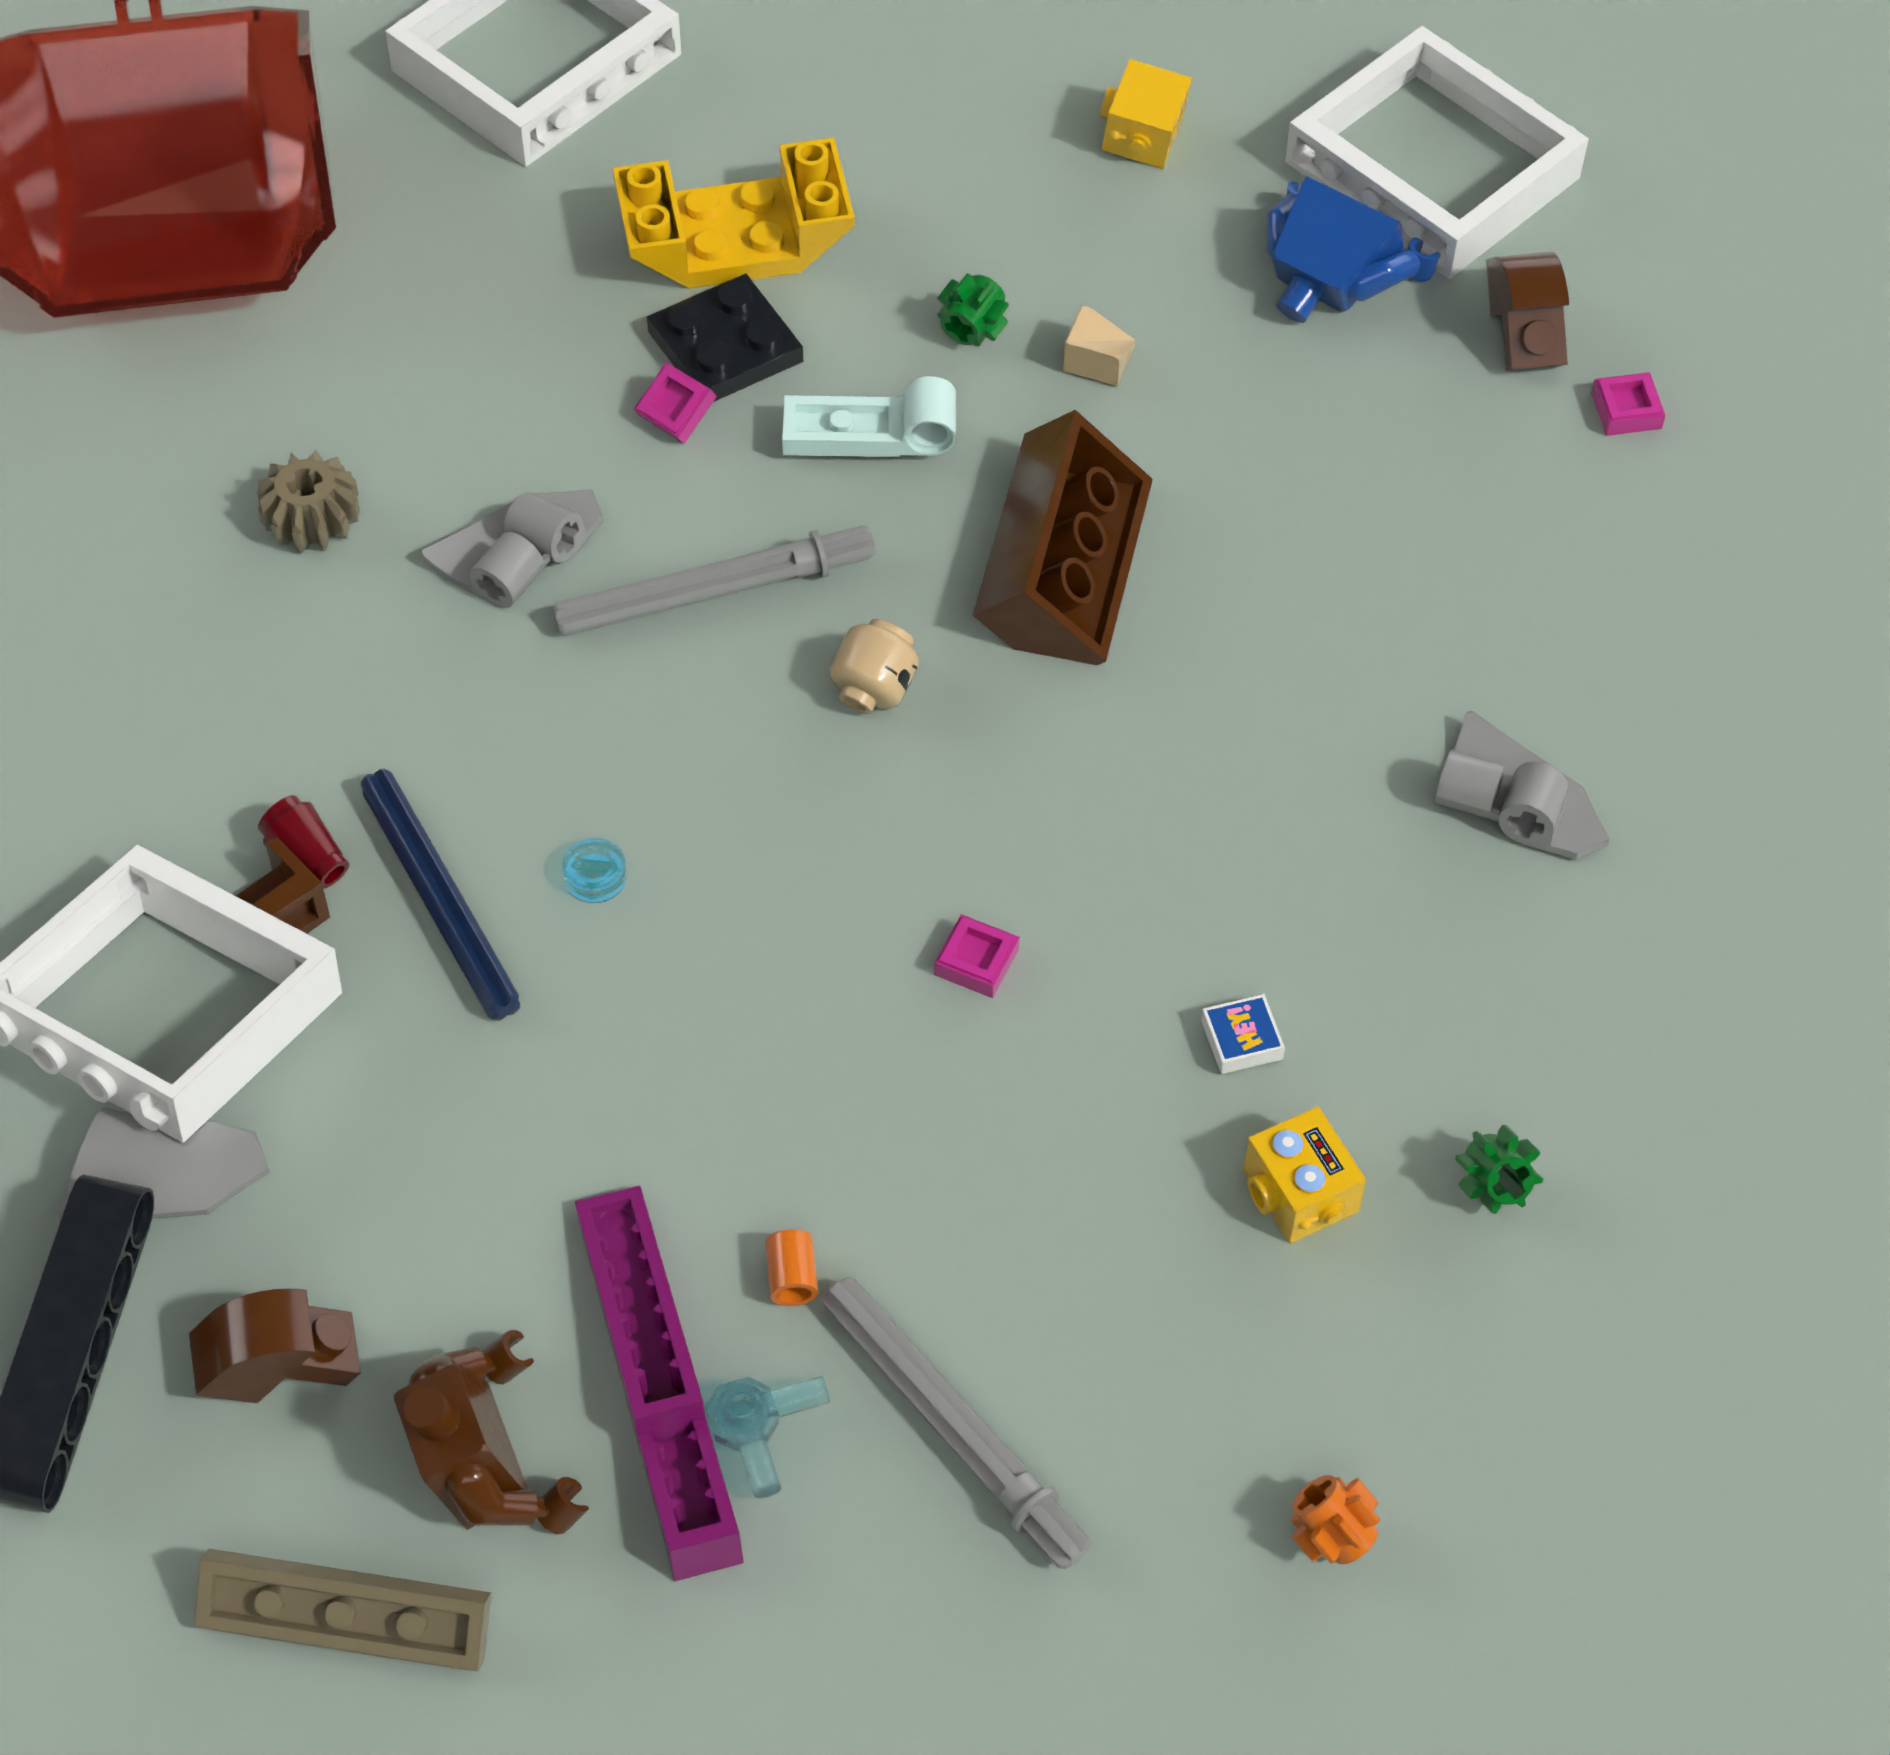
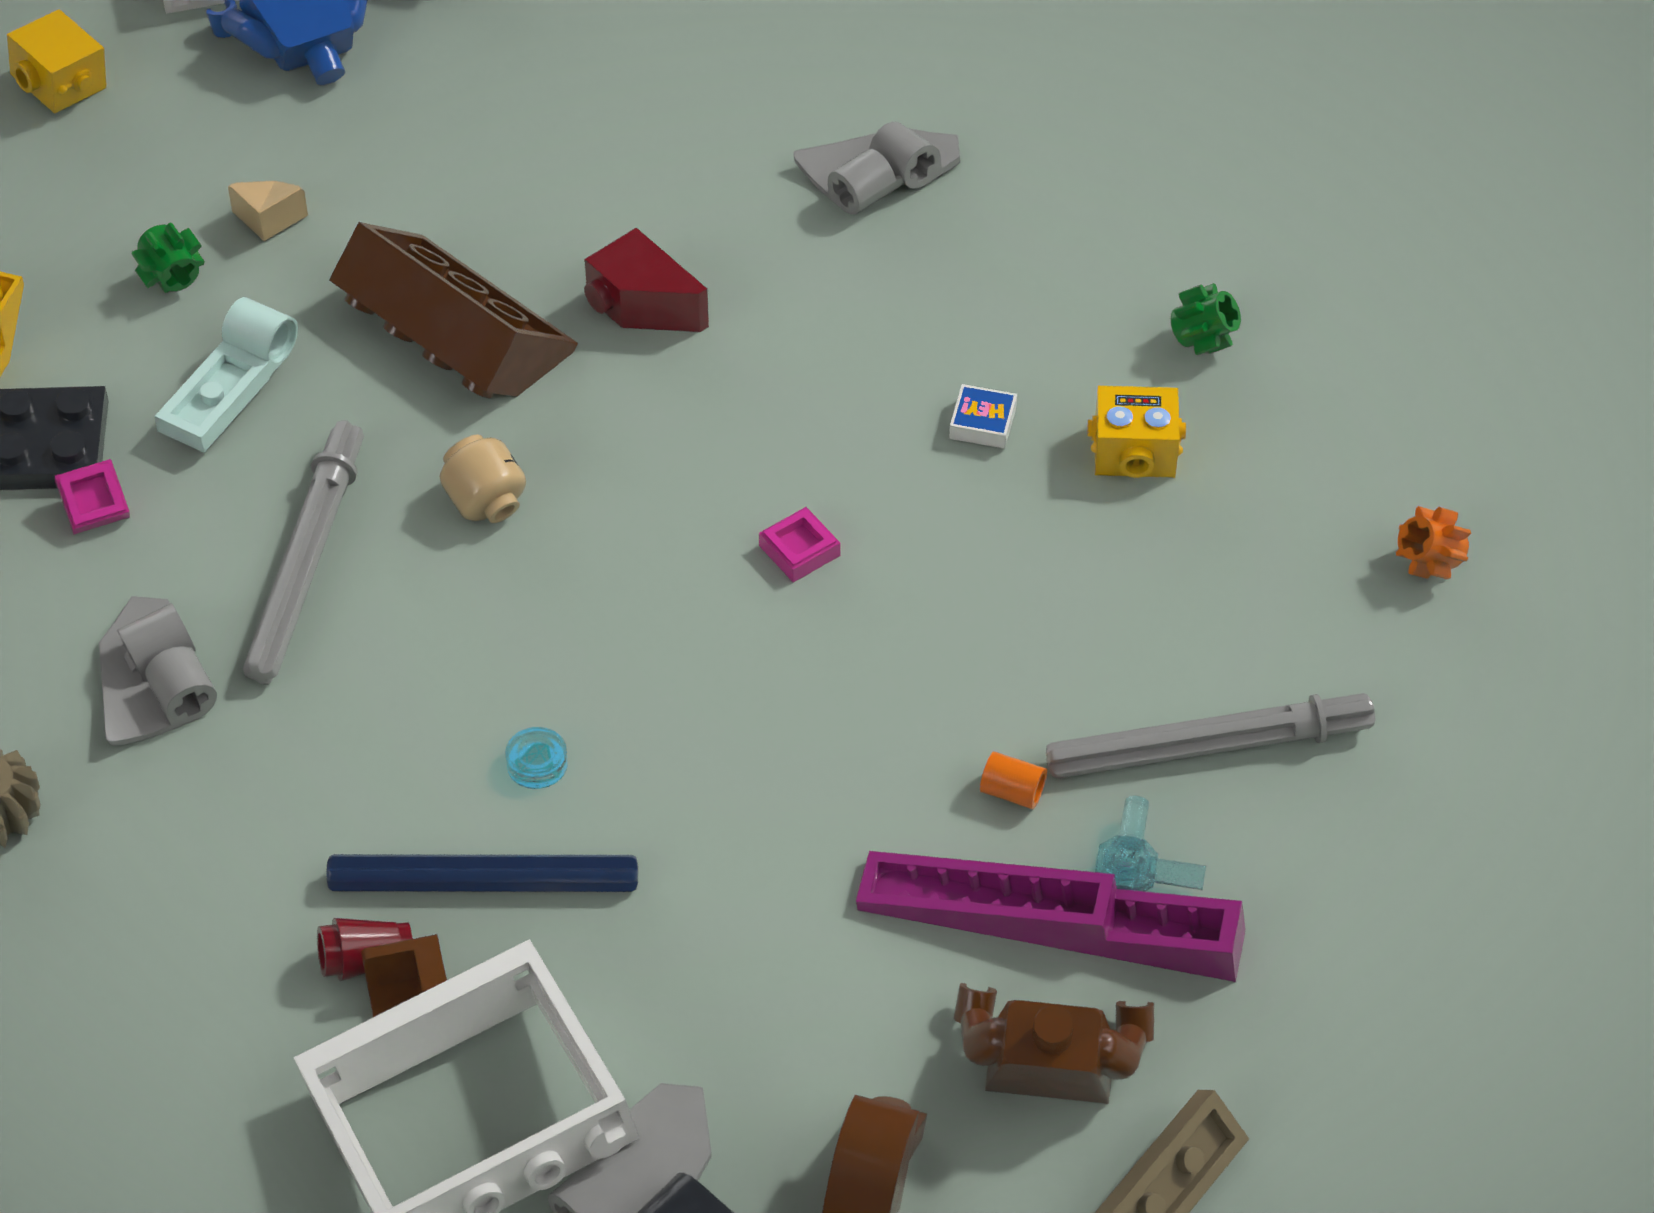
camera: 60 degrees left, 5 degrees down
none -> dark red slope [584,228,709,332]

